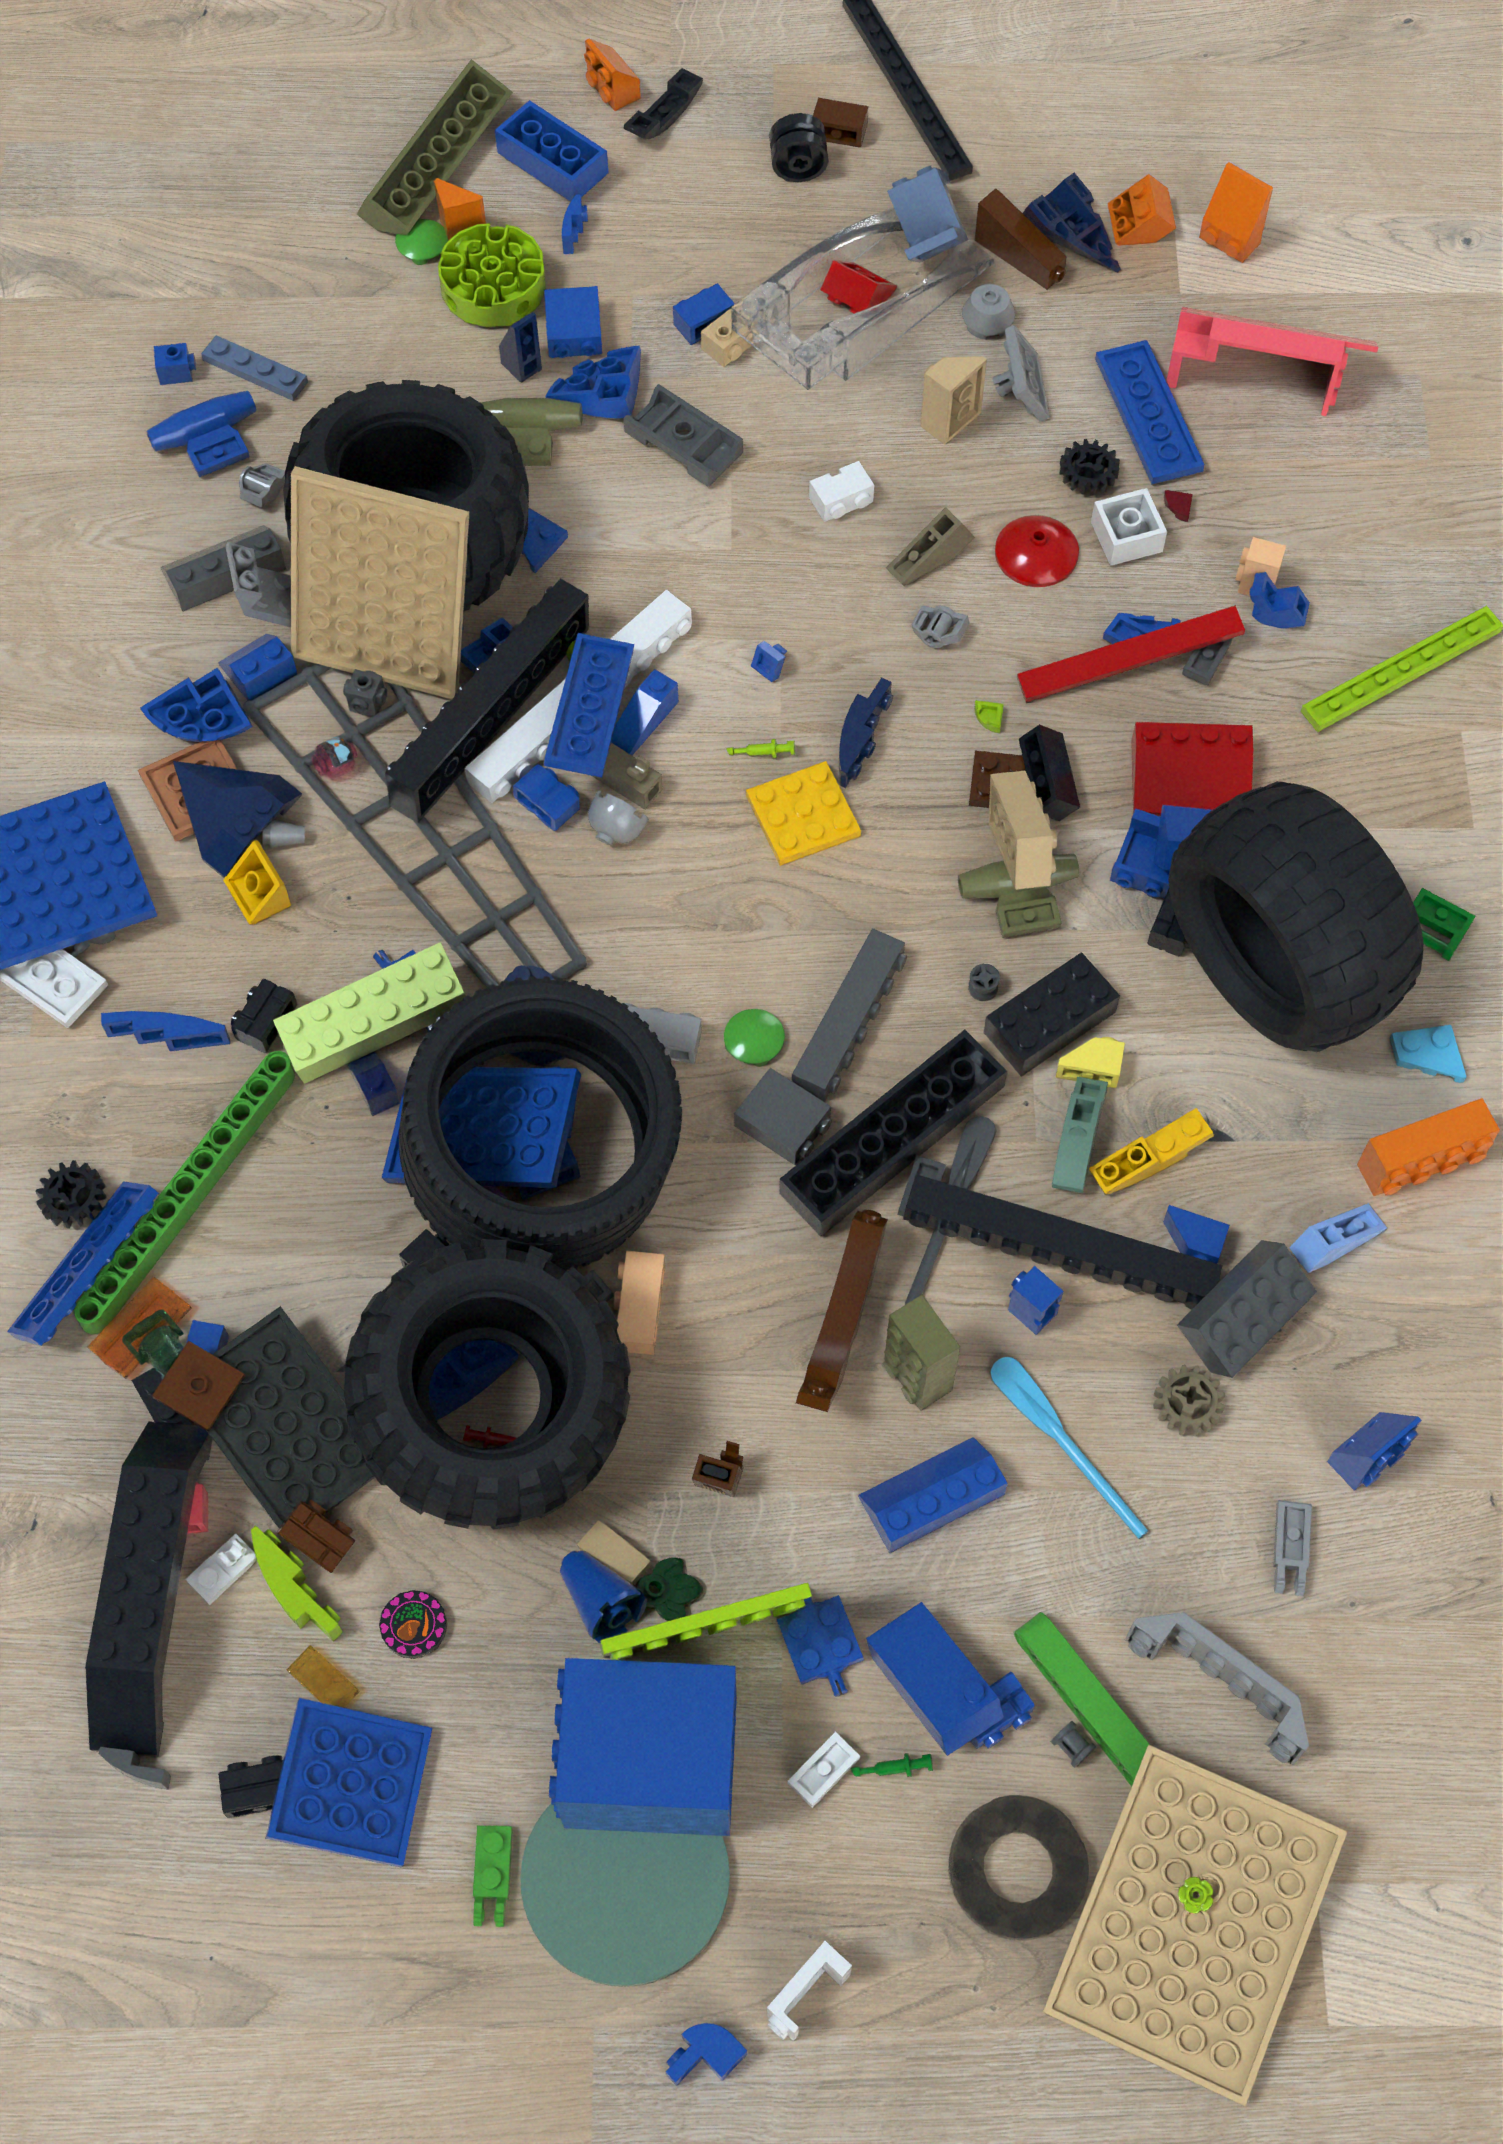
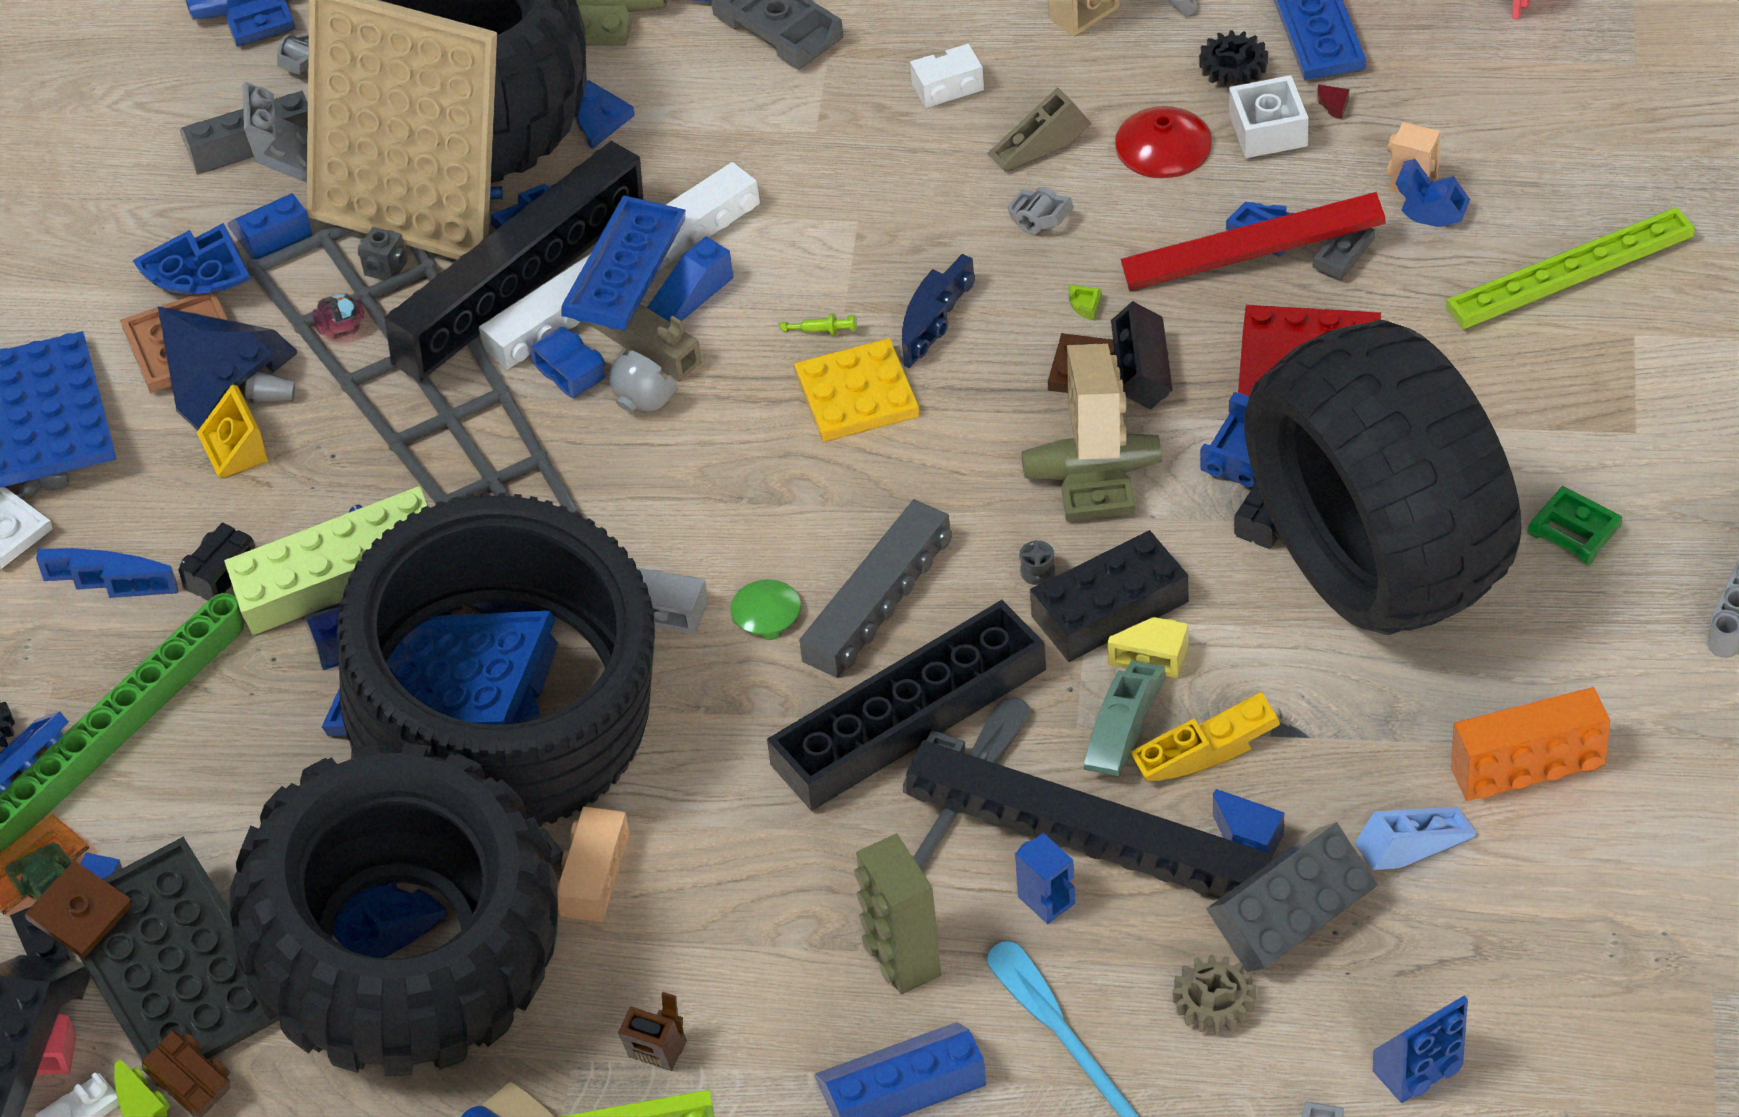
camera: 10 degrees right, 15 degrees down
dark grey brick [734,1068,832,1165] -> none
blue tile [751,641,787,682] -> none
reddish brown arch [796,1210,888,1412] -> none
medium azure wing [1389,1025,1466,1083] -> none

